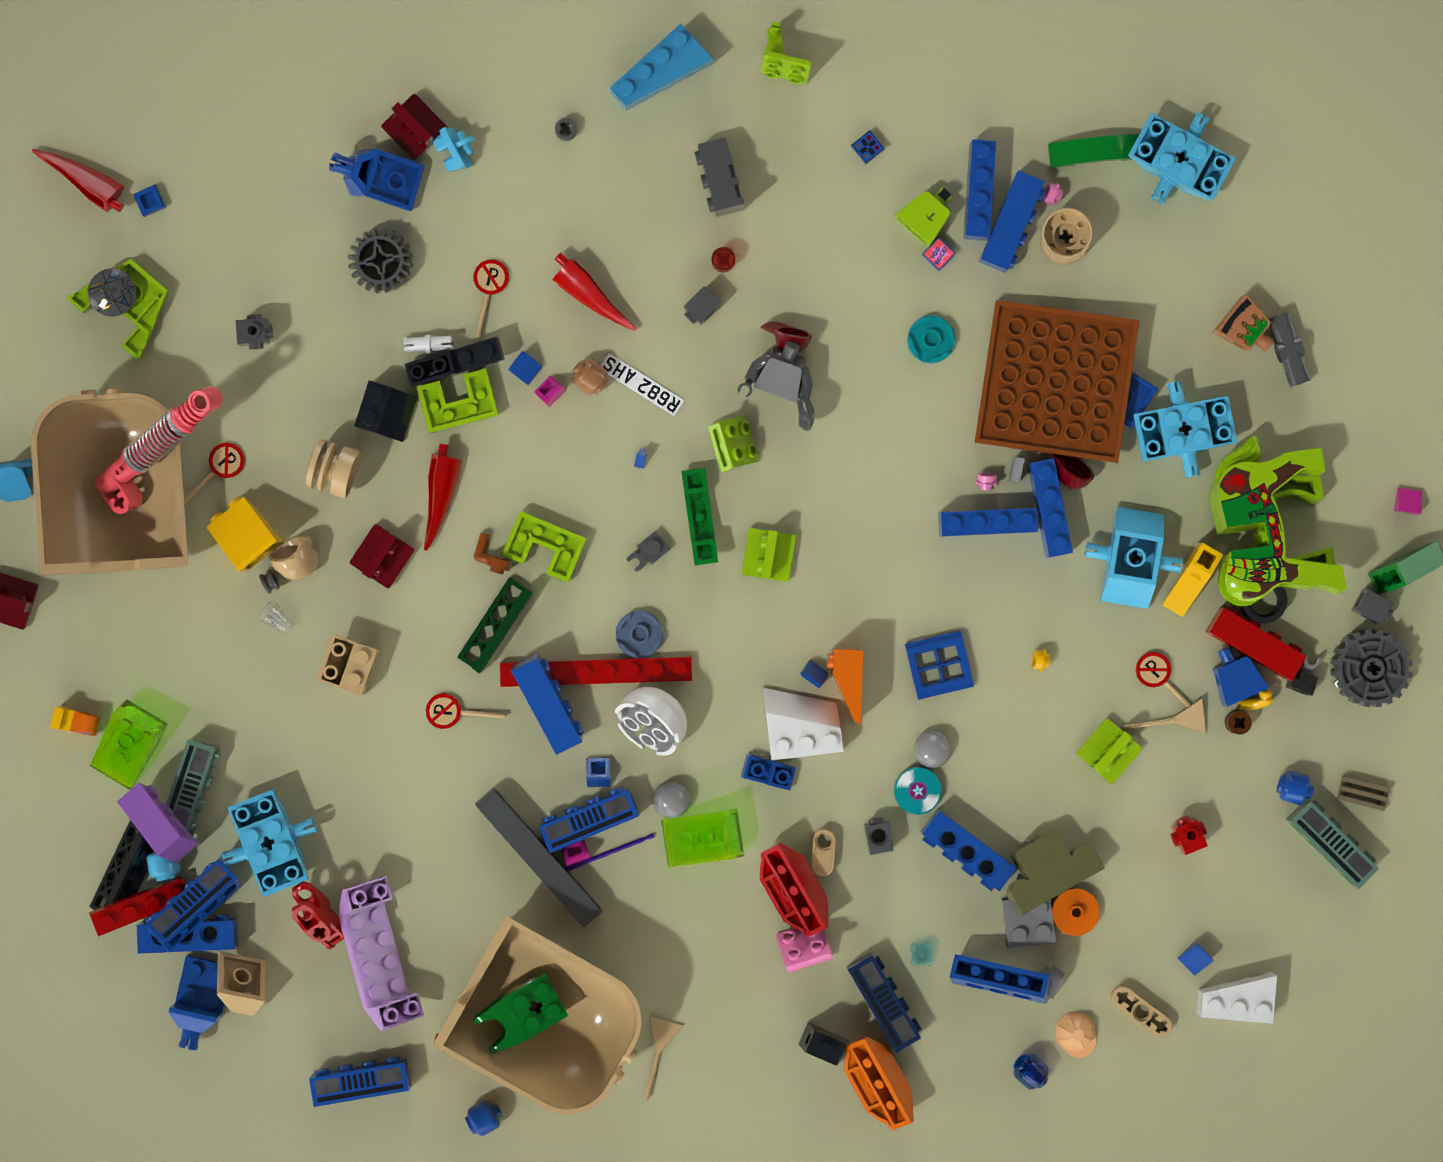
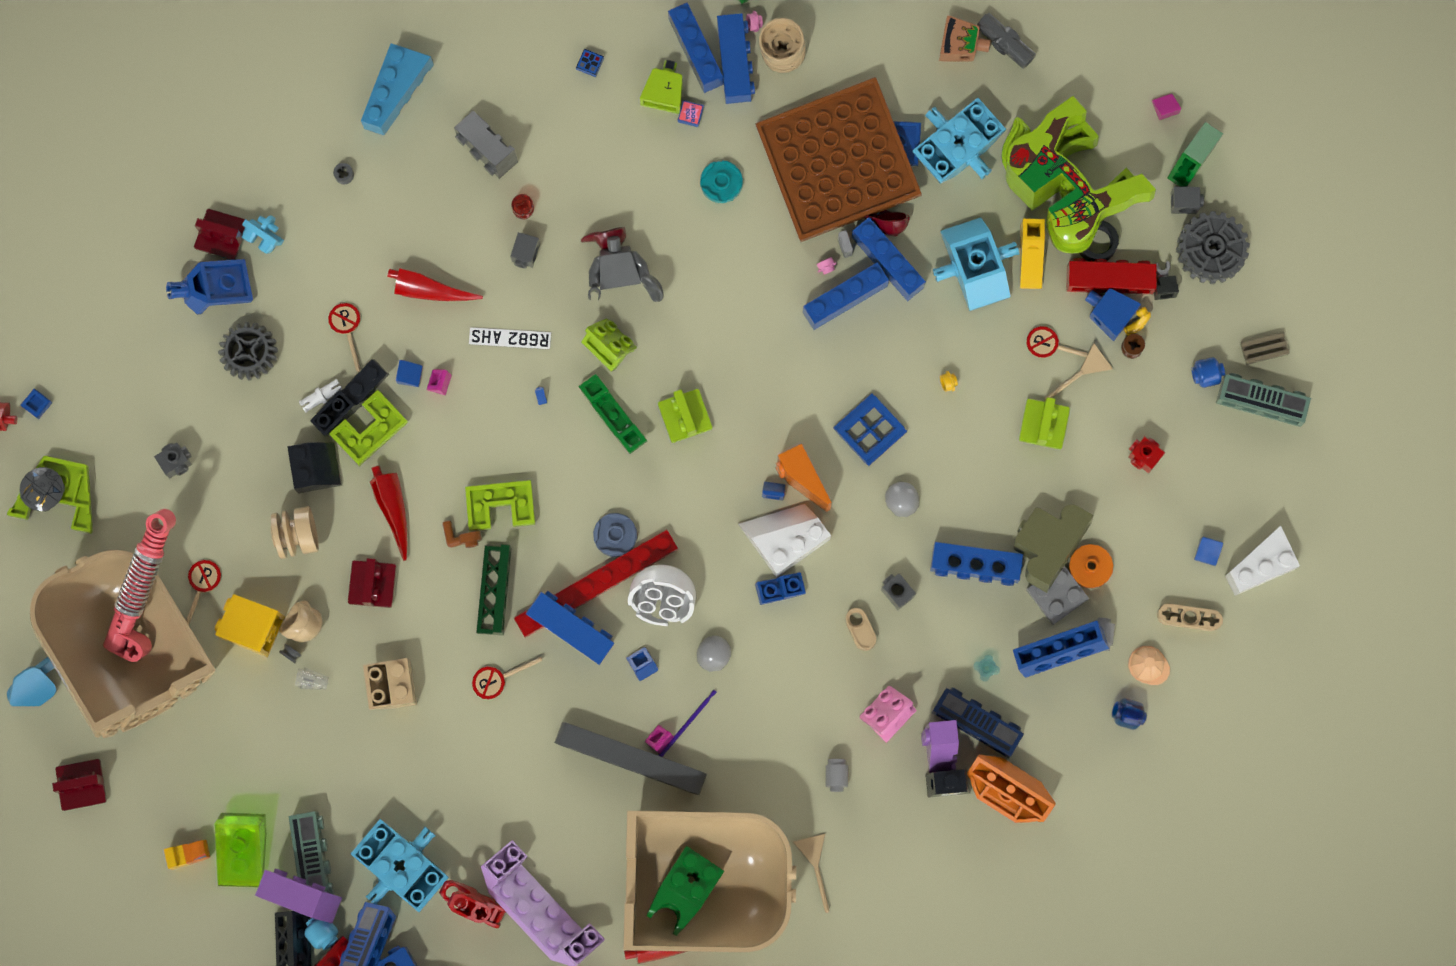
camera: 30 degrees left, 10 degrees down
brick [539,786,639,853] -> none
medium nougat head [572,359,609,395] -> none
dark grey plate [626,531,671,572] -> none
clear neon green slope [661,809,744,868] -> none
lime plate [760,22,812,84] -> none
red wedge [760,843,829,937] -> none
teal tile [894,767,942,815] -> none
none -> light grey brick [826,759,848,792]
none -> medium lavender wedge [921,720,959,773]

